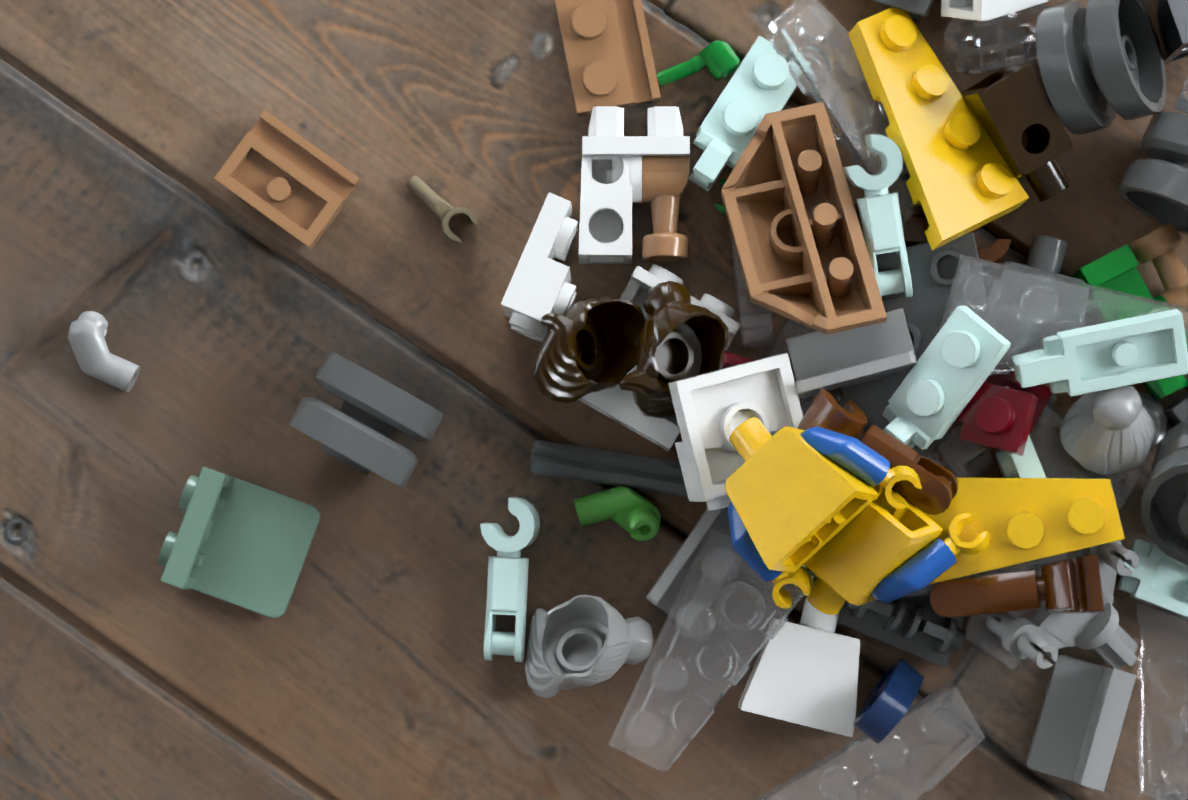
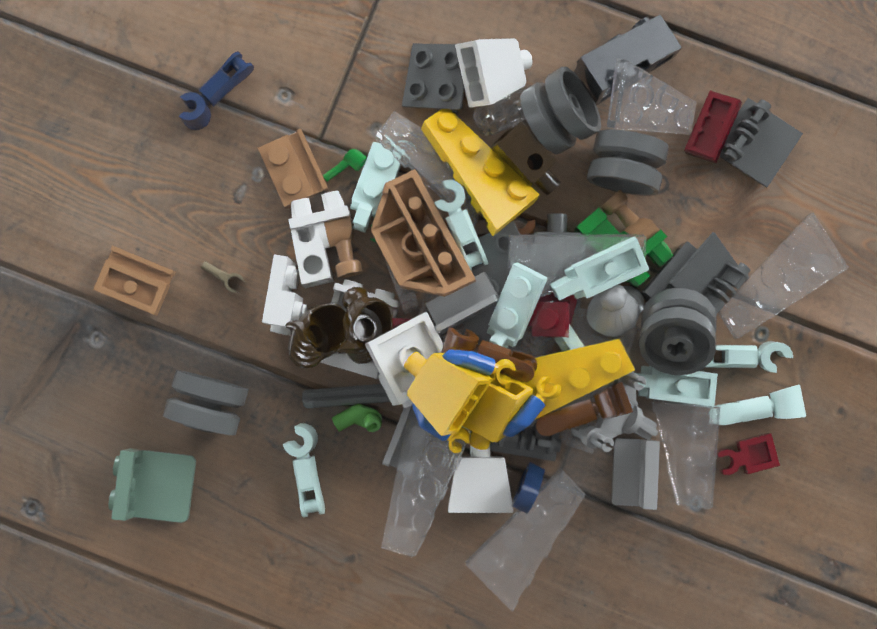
camera: 15 degrees left, 0 degrees up
light grey arm [68,311,140,393] -> none
light grey hair [525,594,653,699] -> none

